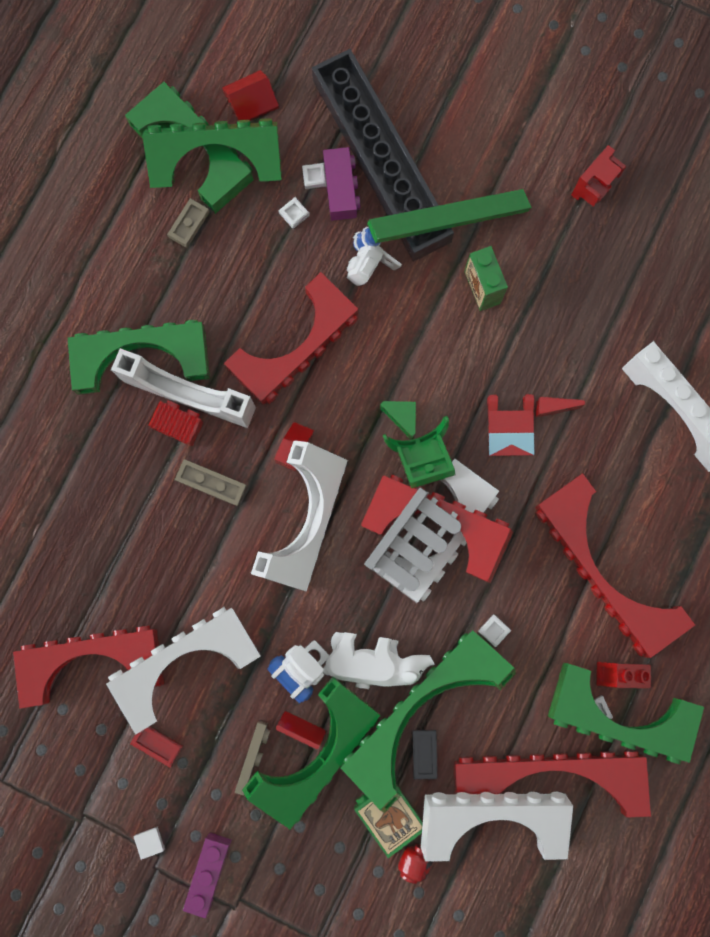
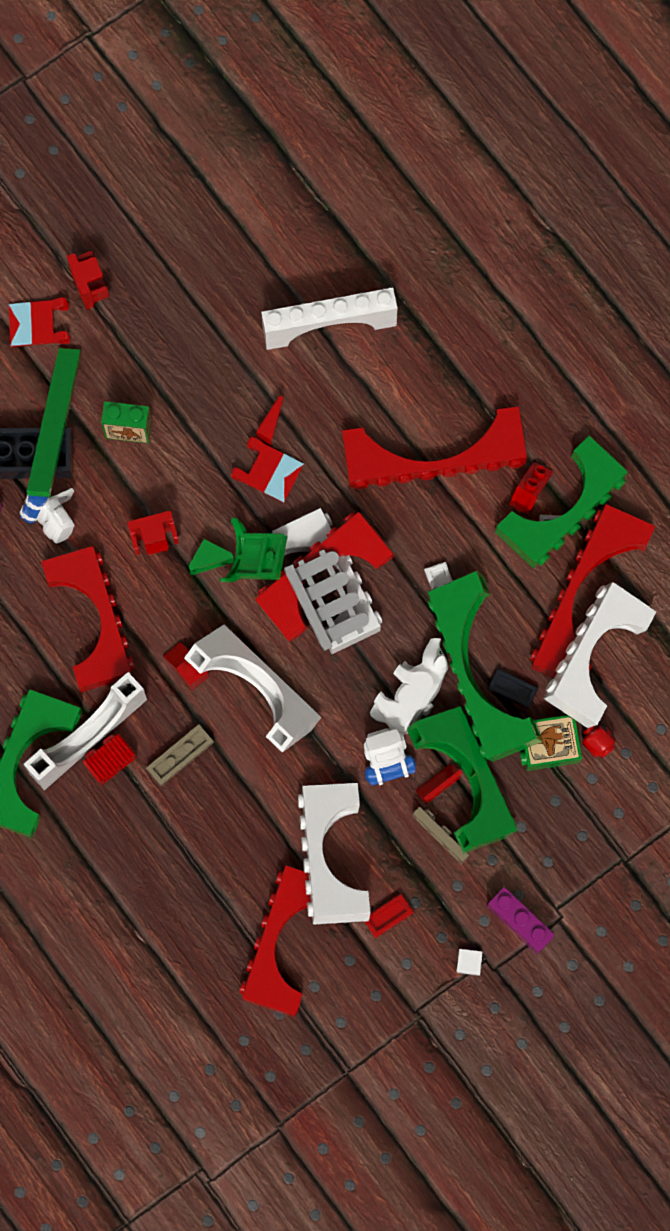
camera: 65 degrees left, 5 degrees down
none -> red flag [9,298,70,347]
none -> red panel [127,510,179,555]

